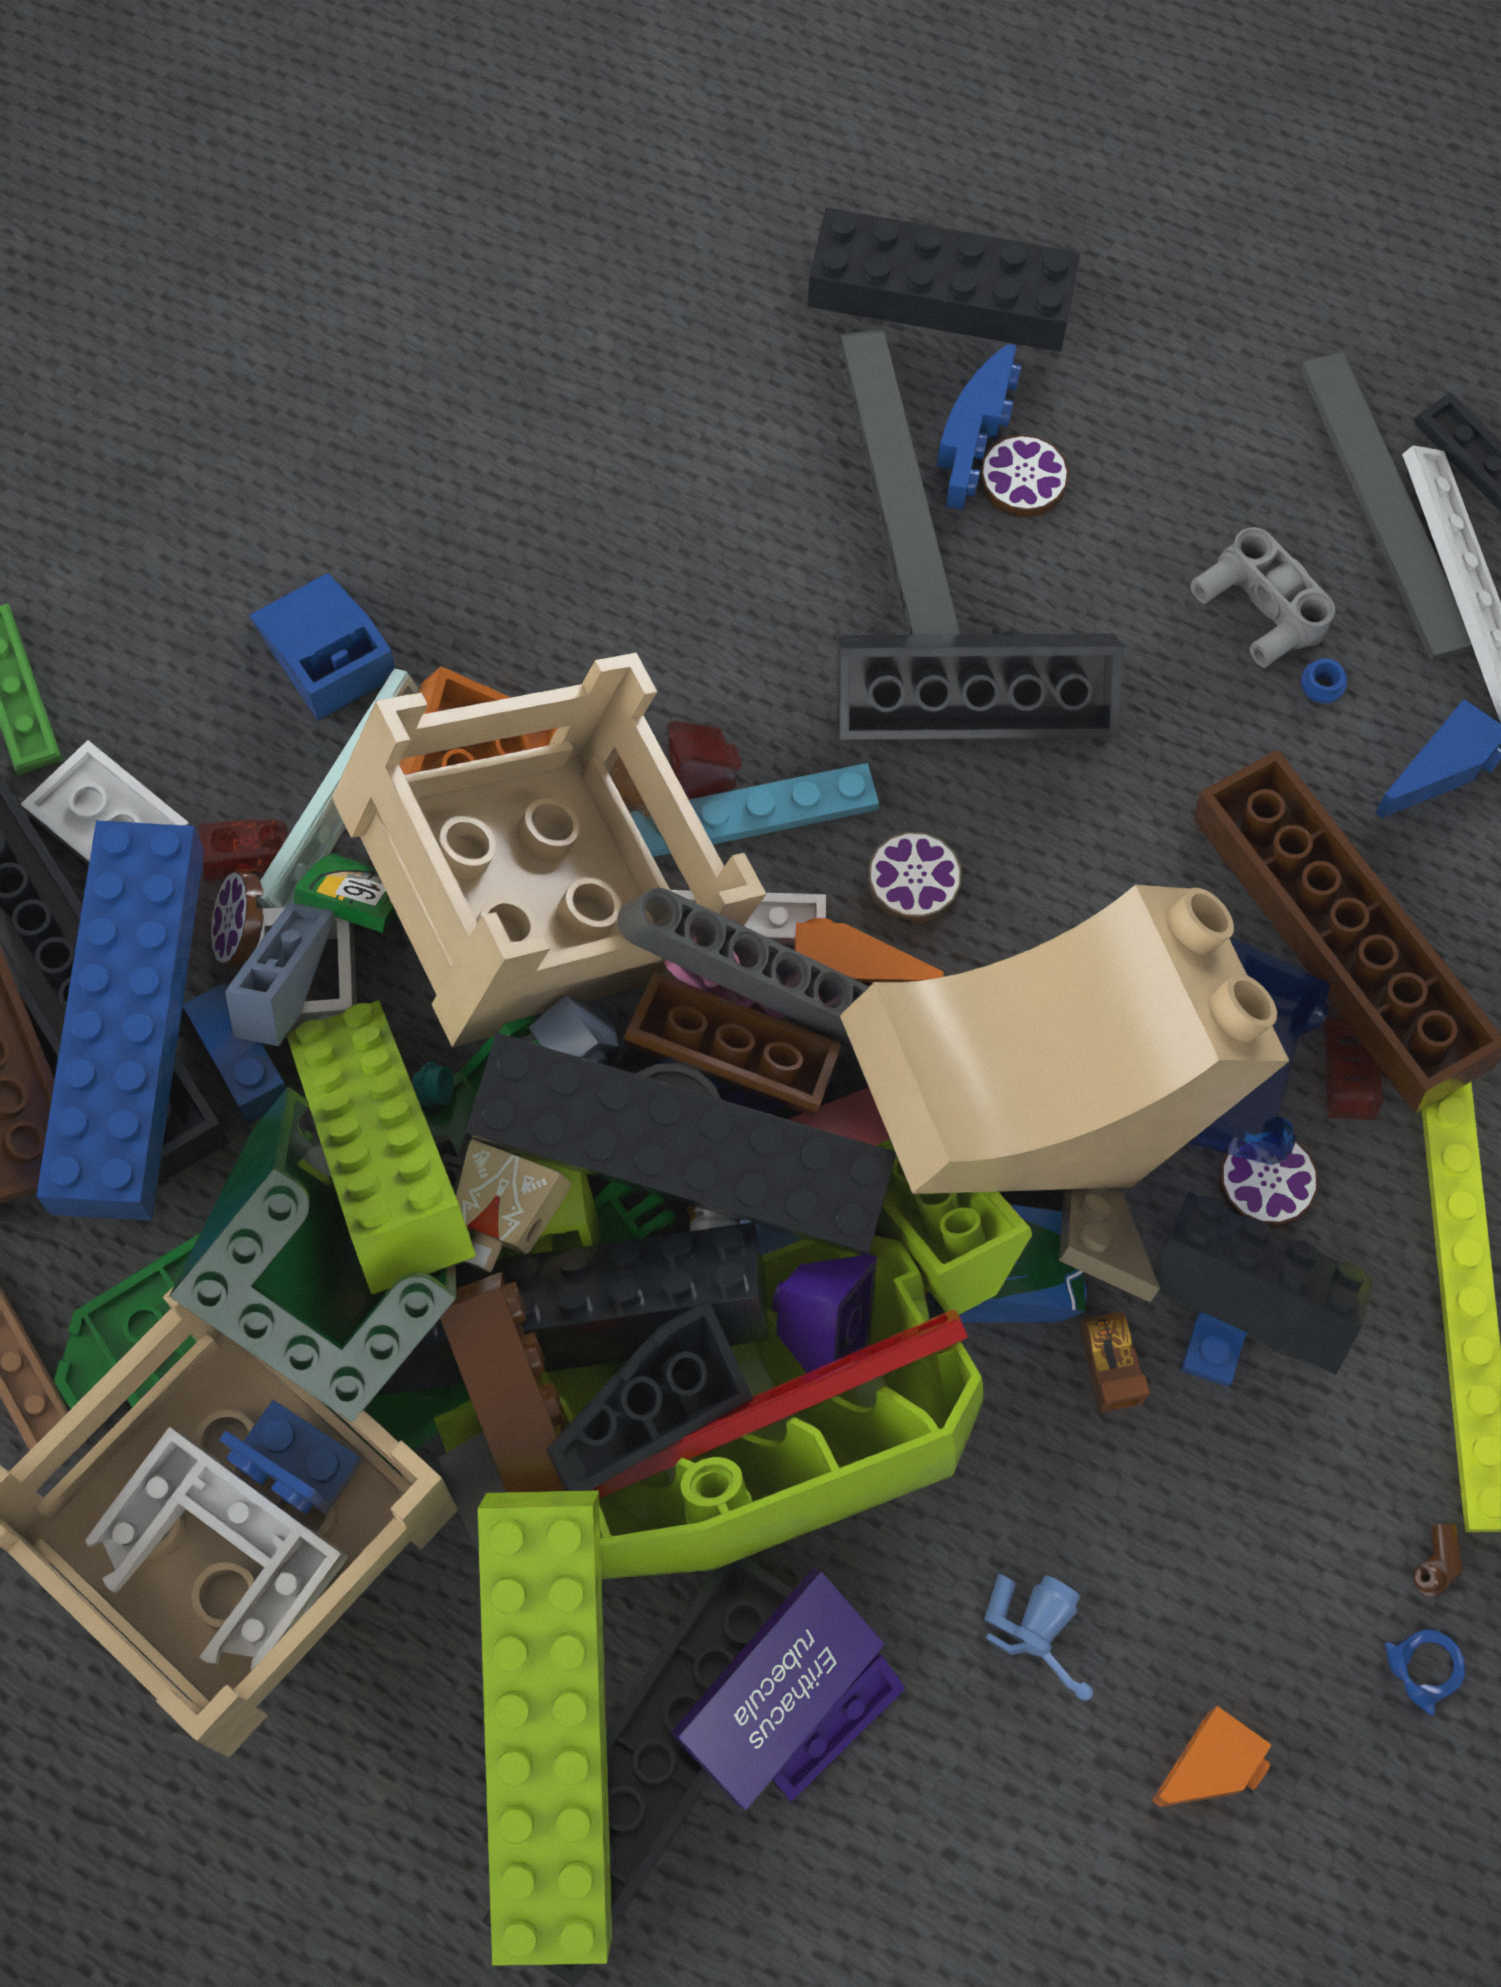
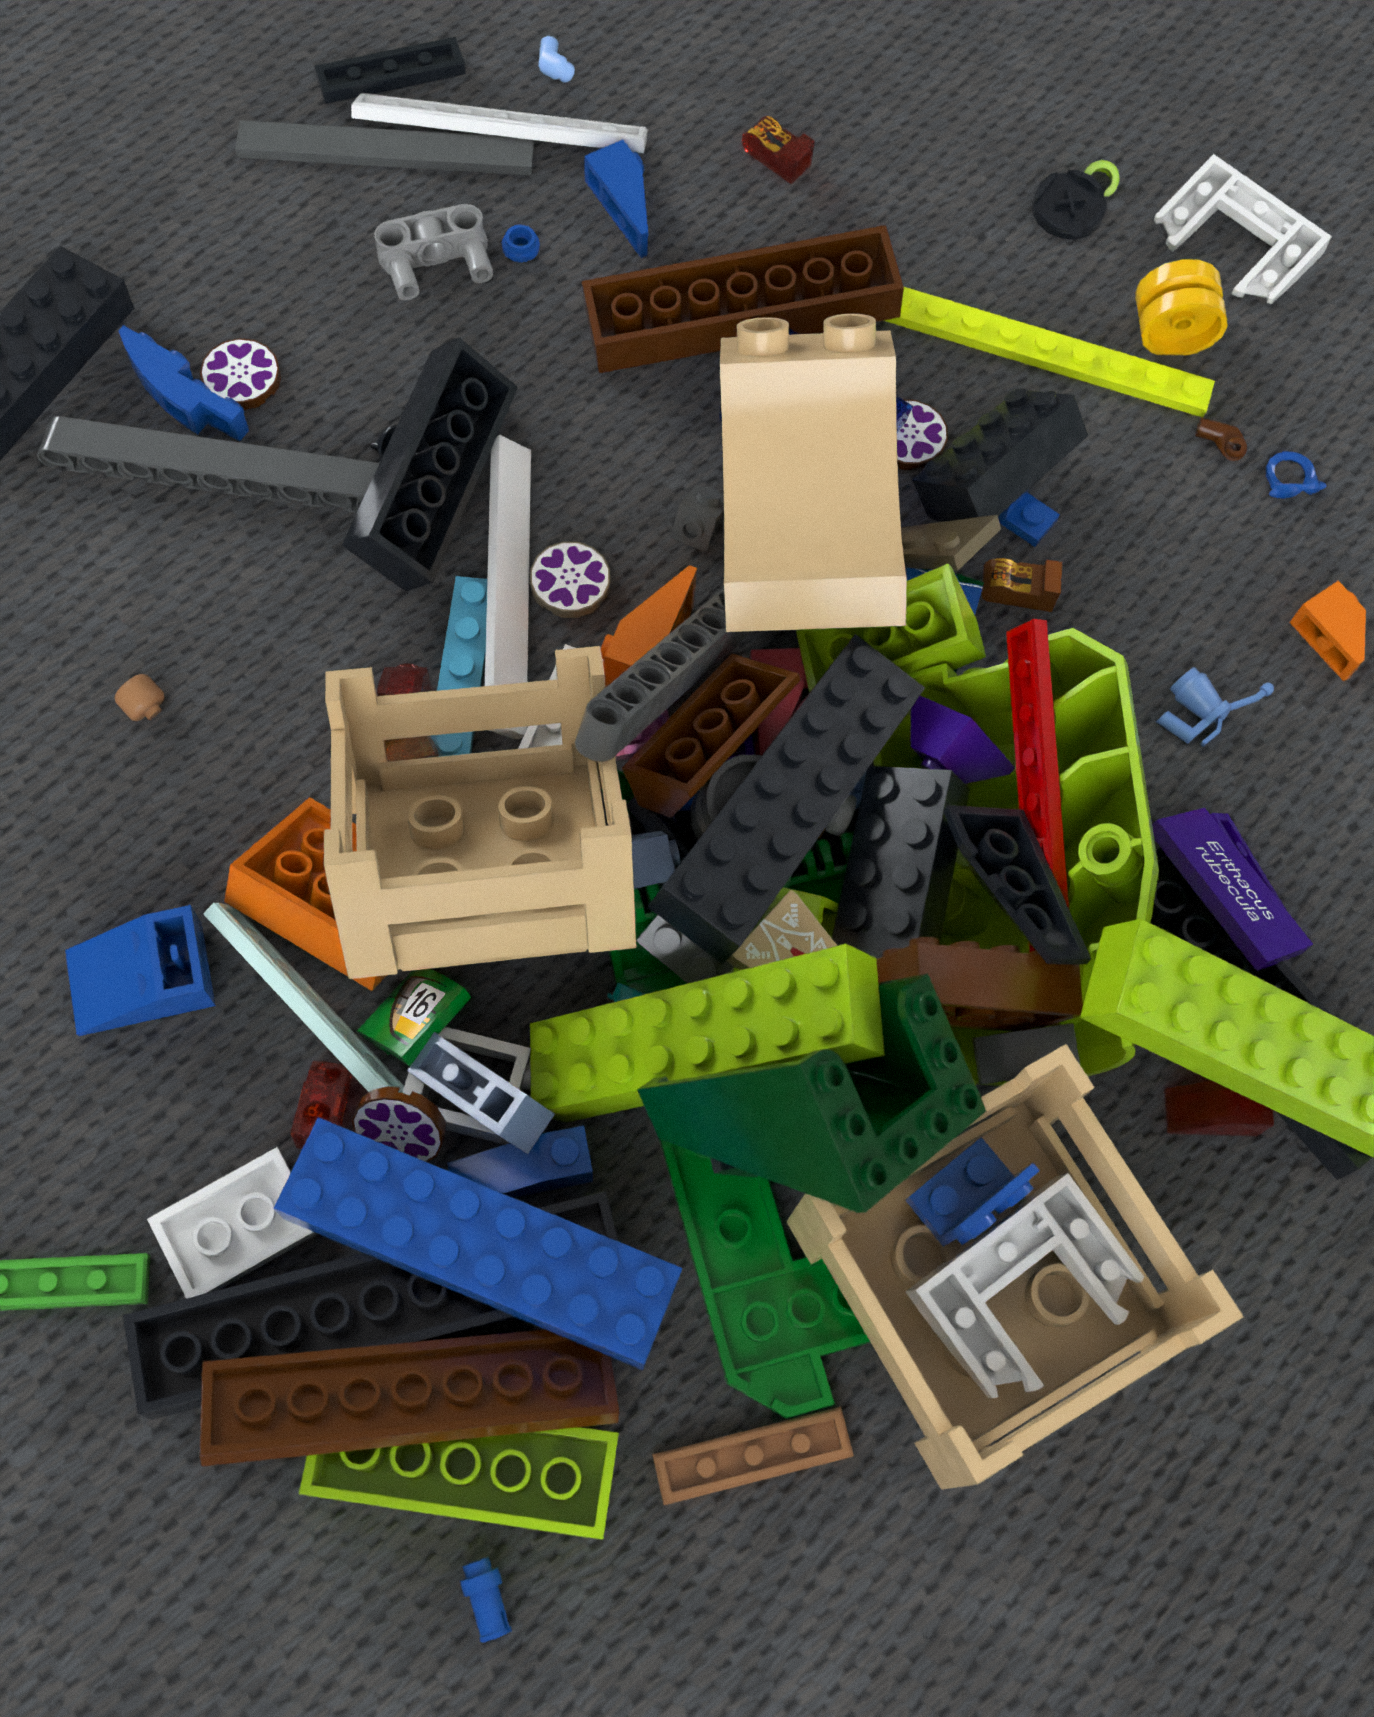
camera: 75 degrees left, 0 degrees up
none -> medium nougat piece [114,674,165,721]
none -> white tile [485,435,531,739]

